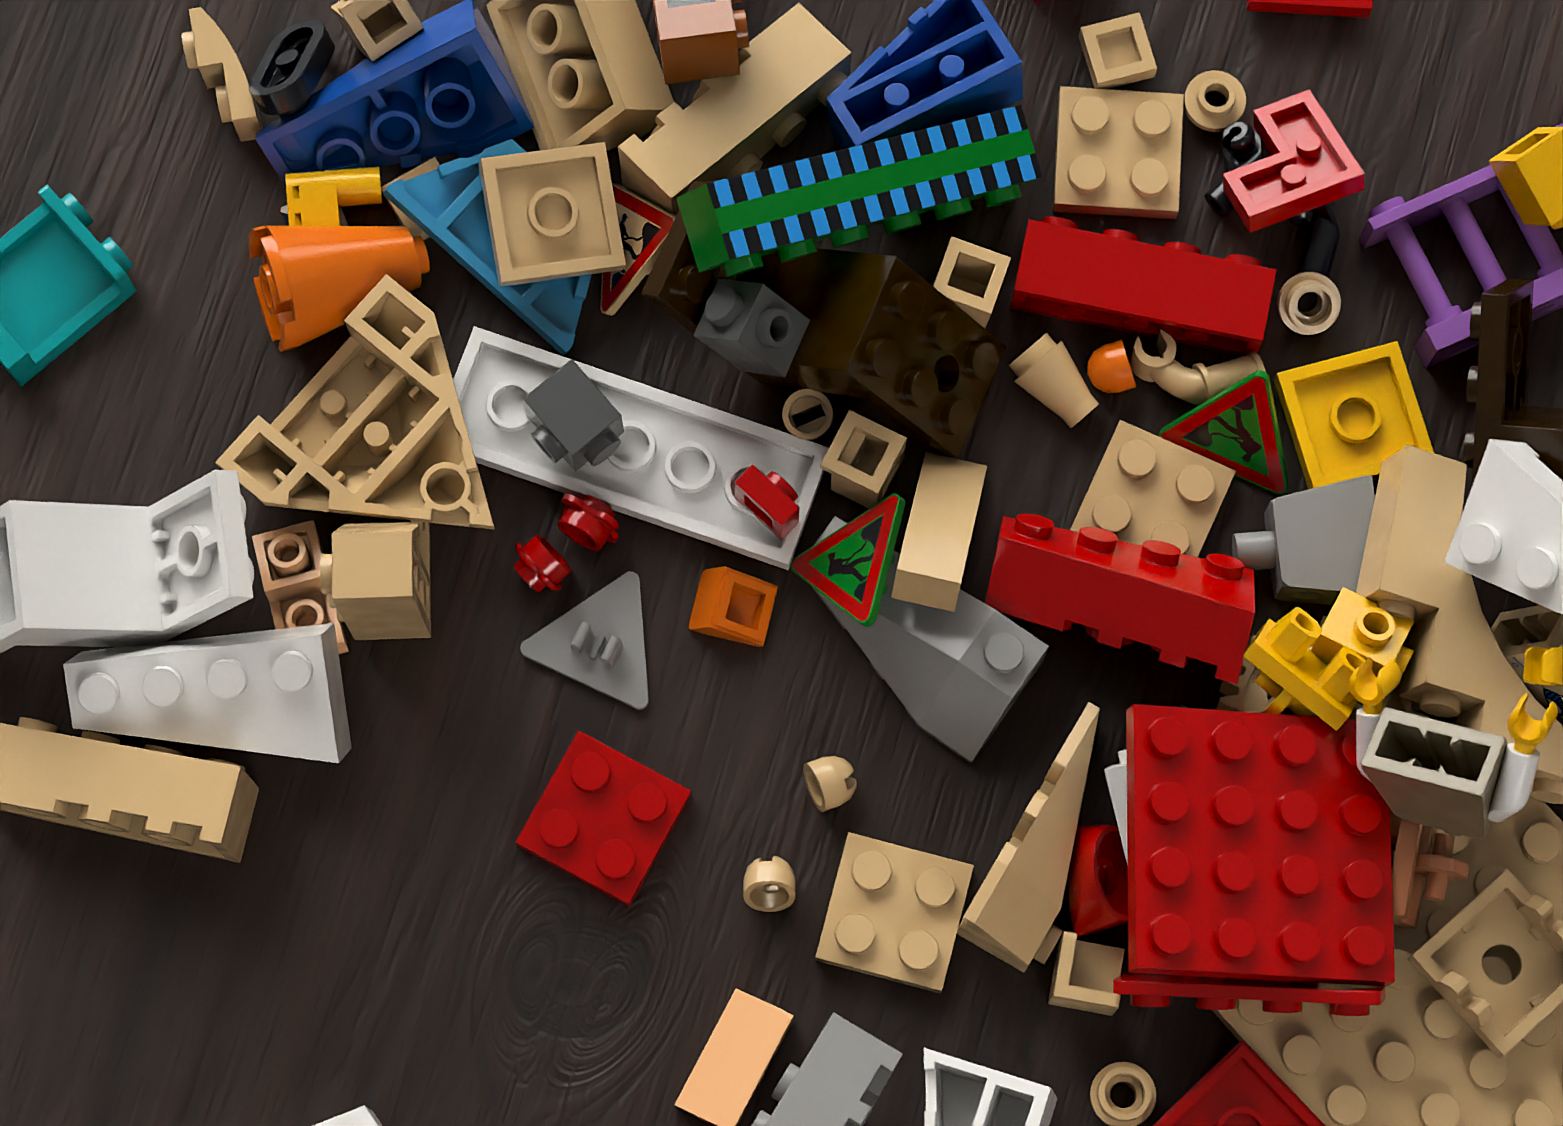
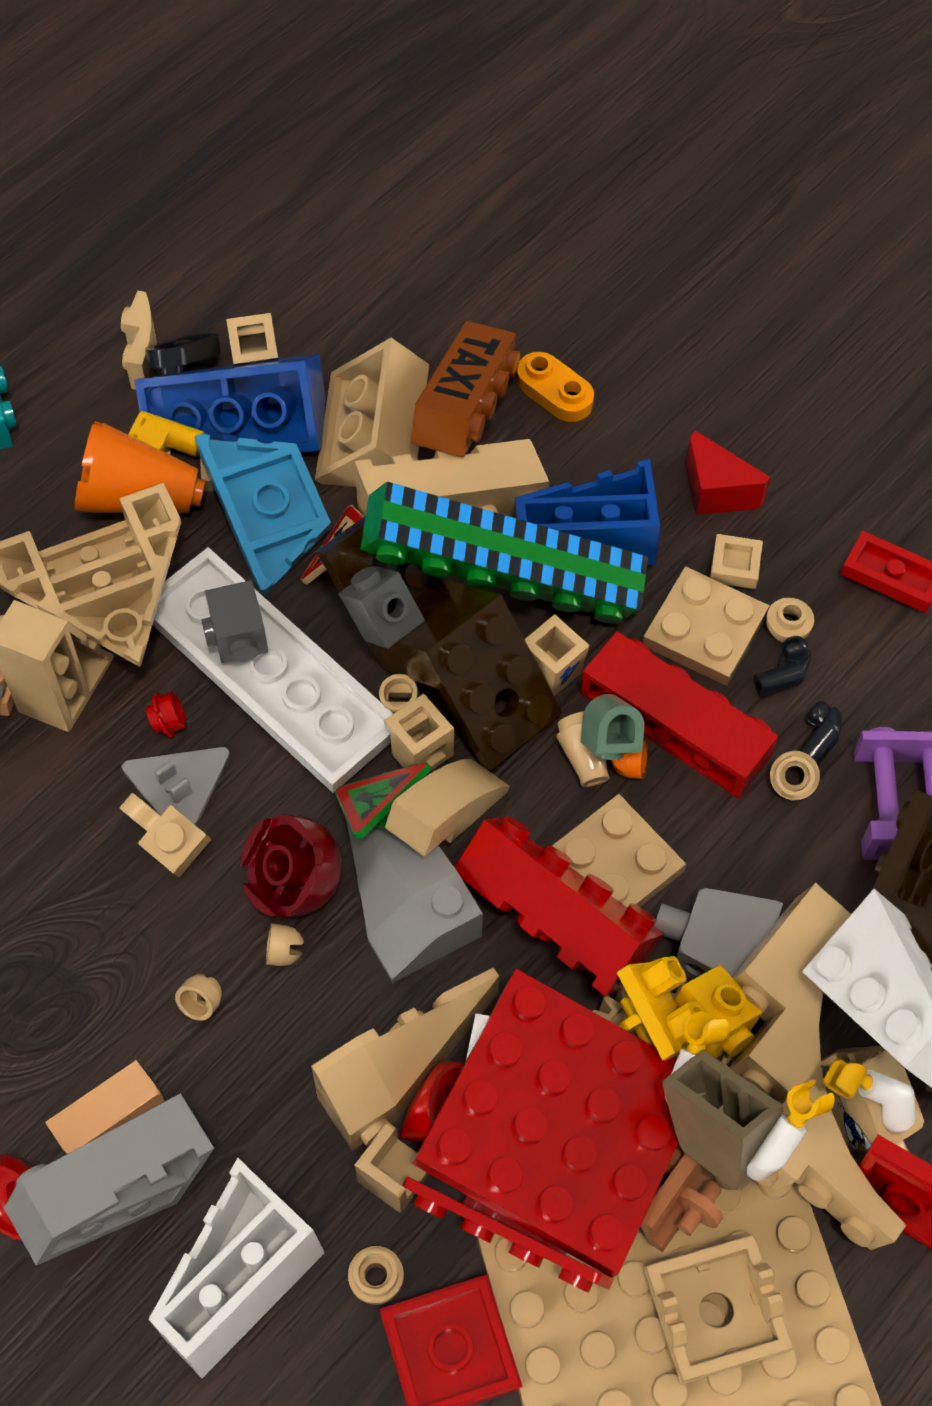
camera: 25 degrees right, 15 degrees down
tan plate [478,142,626,287] -> none
red plate [515,730,692,907] -> none
red plate [557,494,619,551] -> none
orange slope [689,566,778,647] -> none
red plate [735,464,800,541] -> none
tan plate [815,832,974,994] -> none
tan piece [1130,329,1266,405] -> none
piece [1158,370,1289,495] -> none
plate [1223,89,1365,233] -> none
yellow plate [1274,341,1434,489] -> none
none -> tan plate [119,793,212,877]
none -> dark red cylinder [241,814,342,917]
none -> sand green plate [581,694,644,760]

